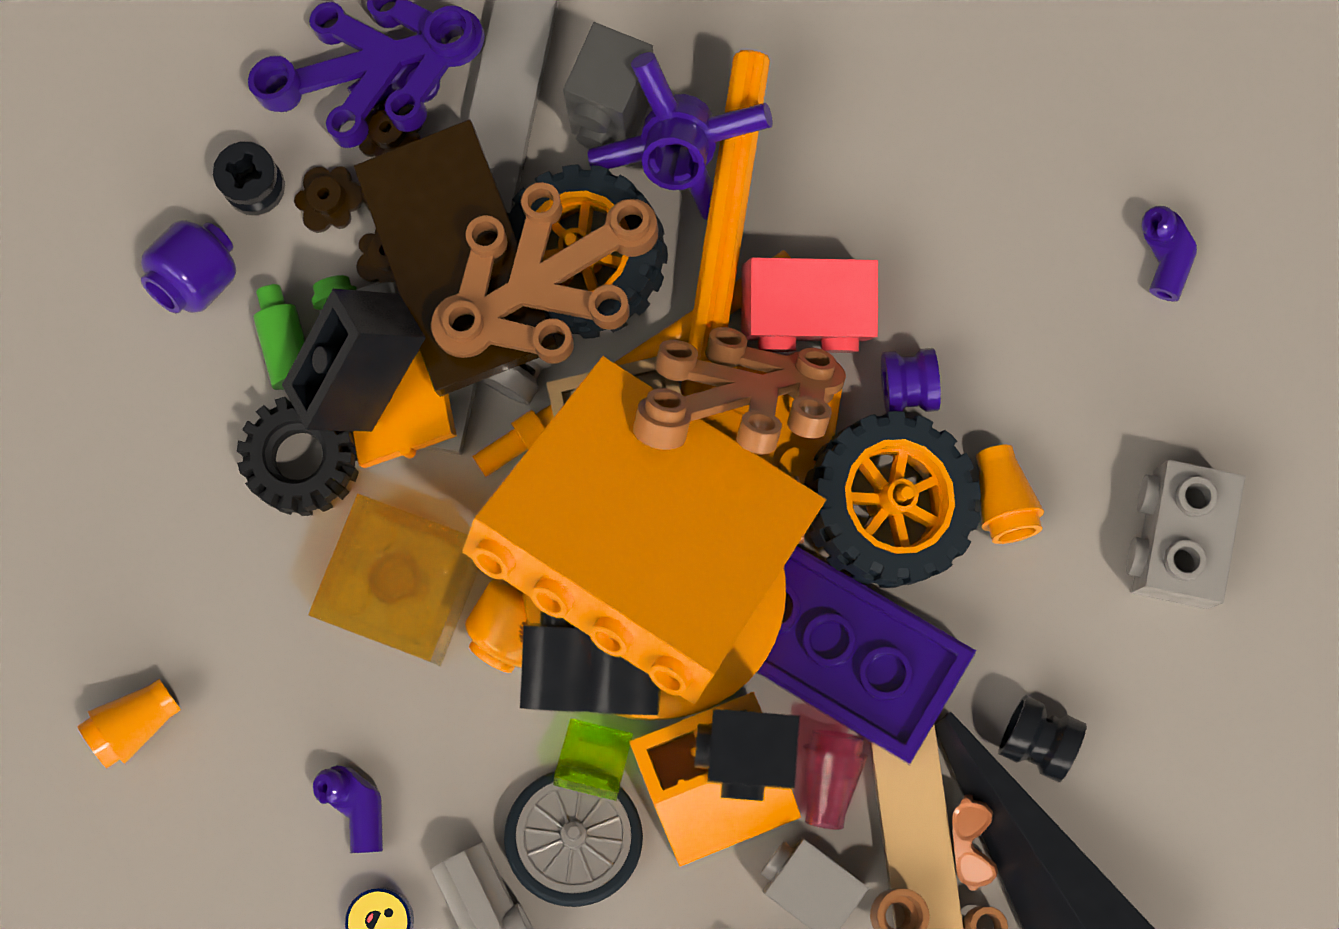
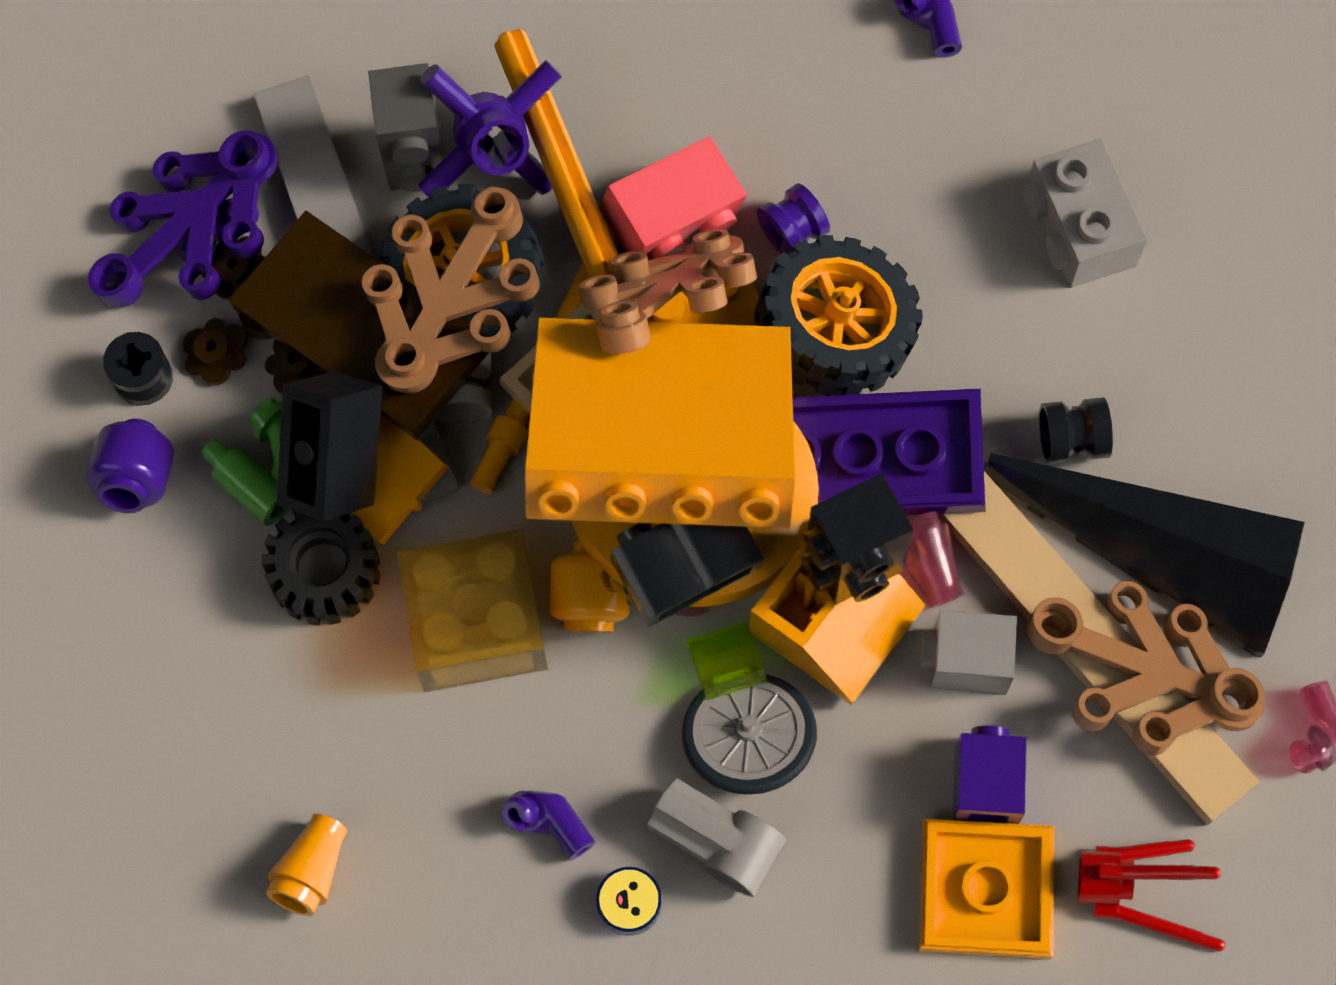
camera: 35 degrees left, 10 degrees down
nougat piece [952,795,998,891] -> none
light orange cone [975,444,1044,544] -> none

